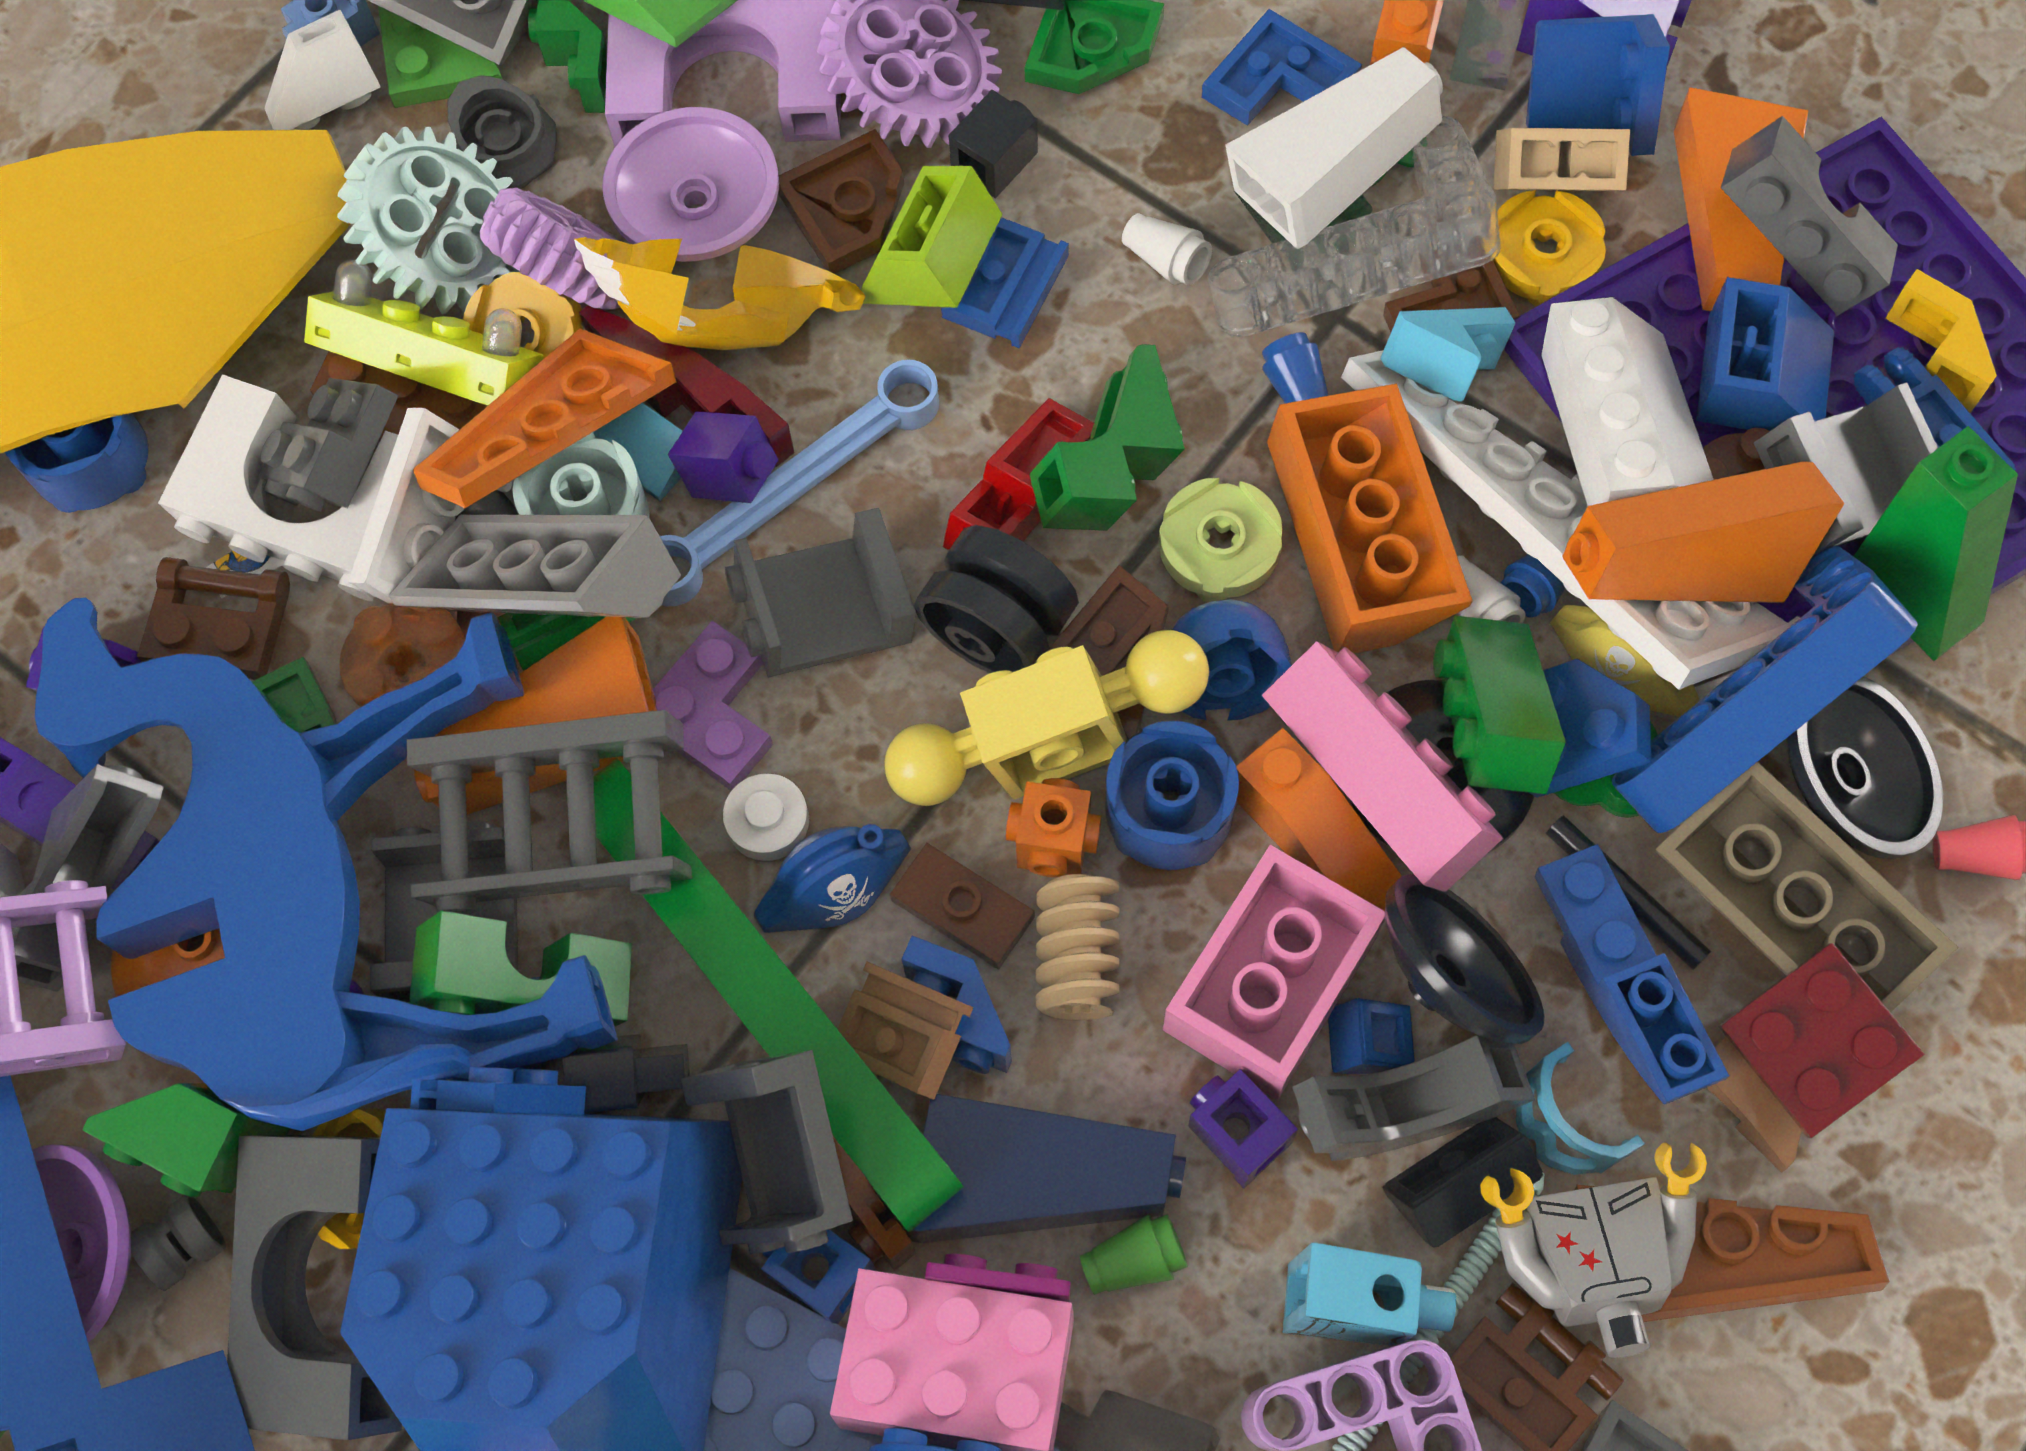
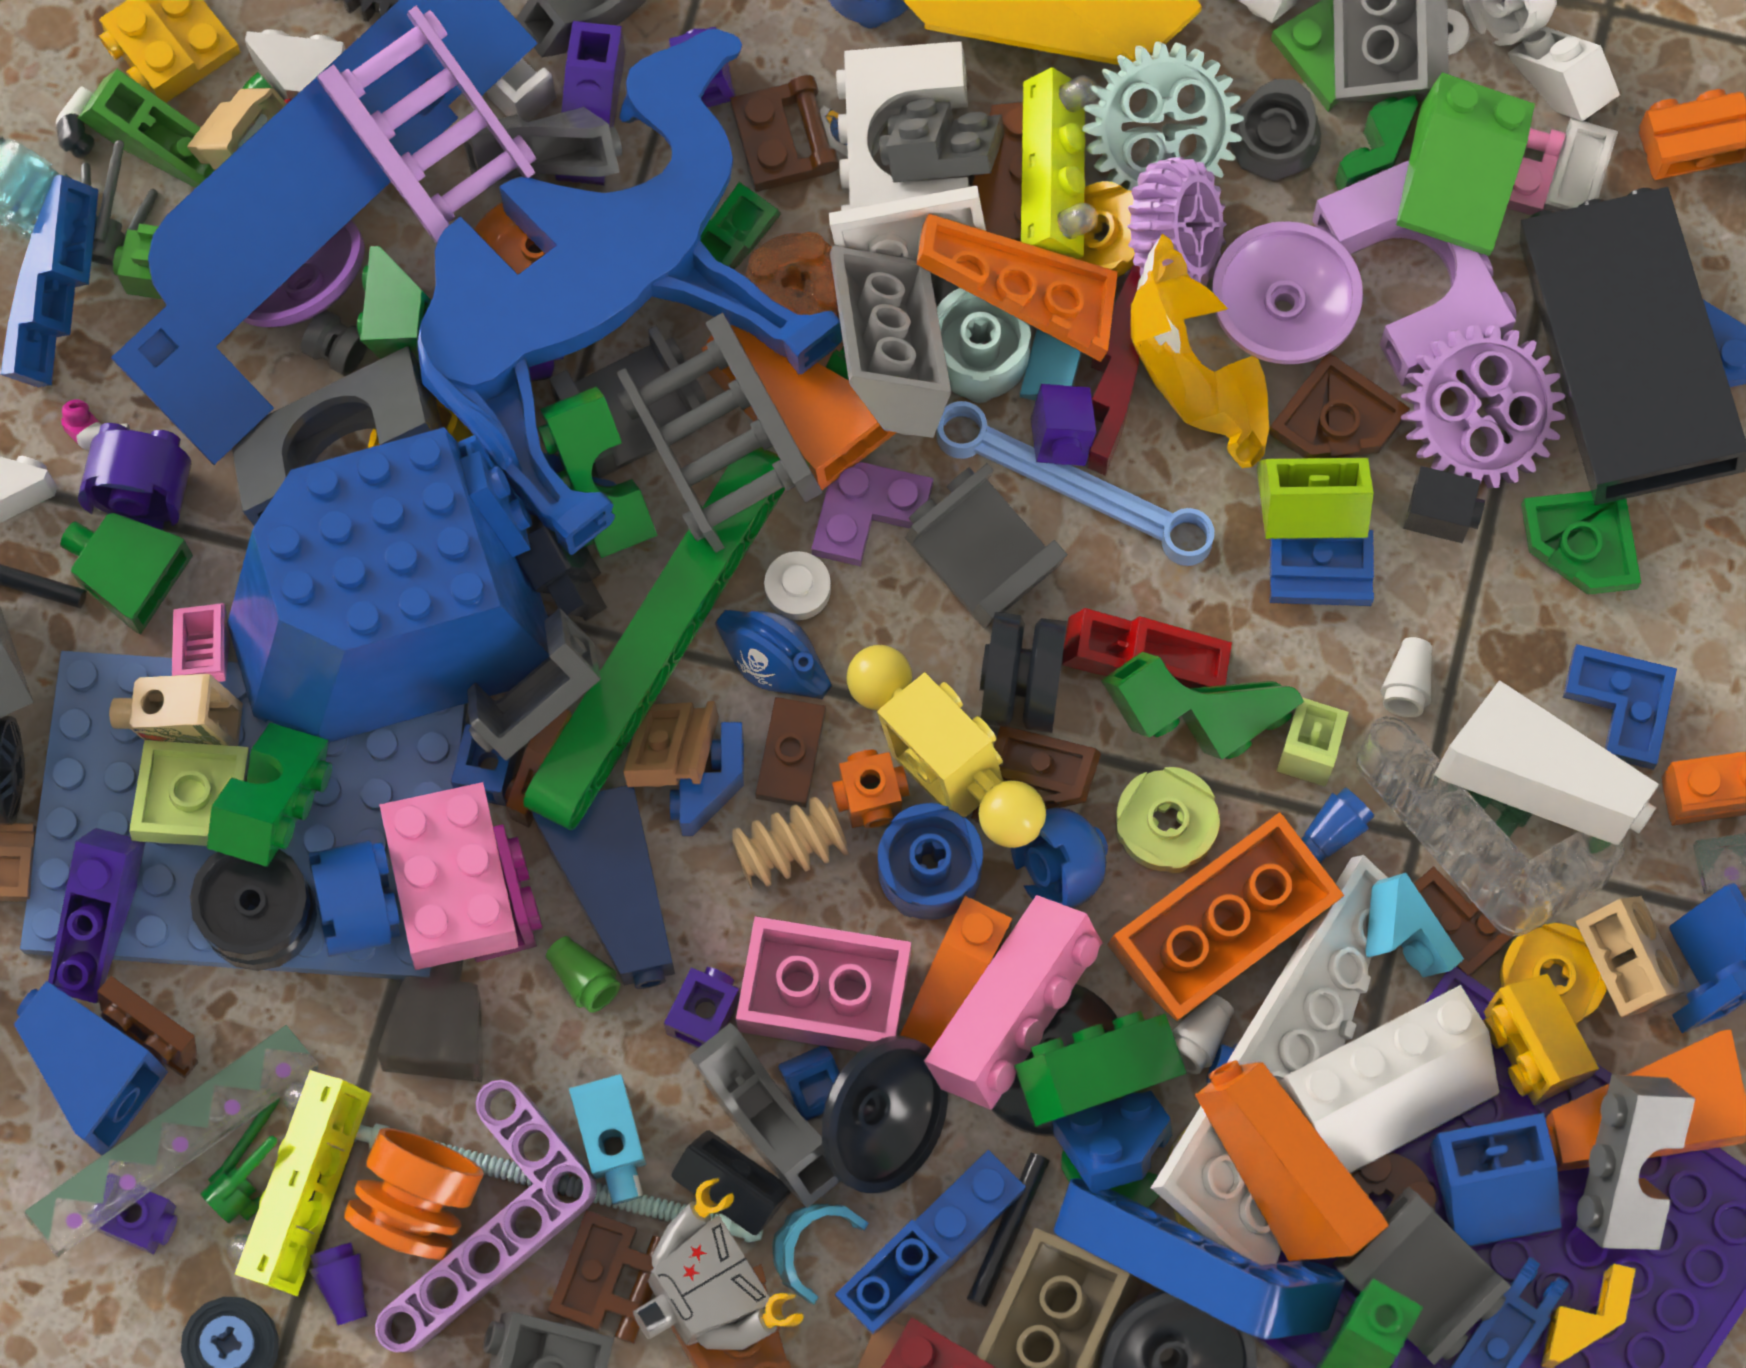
camera: 65 degrees right, 5 degrees up
none -> yellowish green slope [1276,697,1349,787]
none -> yellow slope [1483,973,1599,1106]

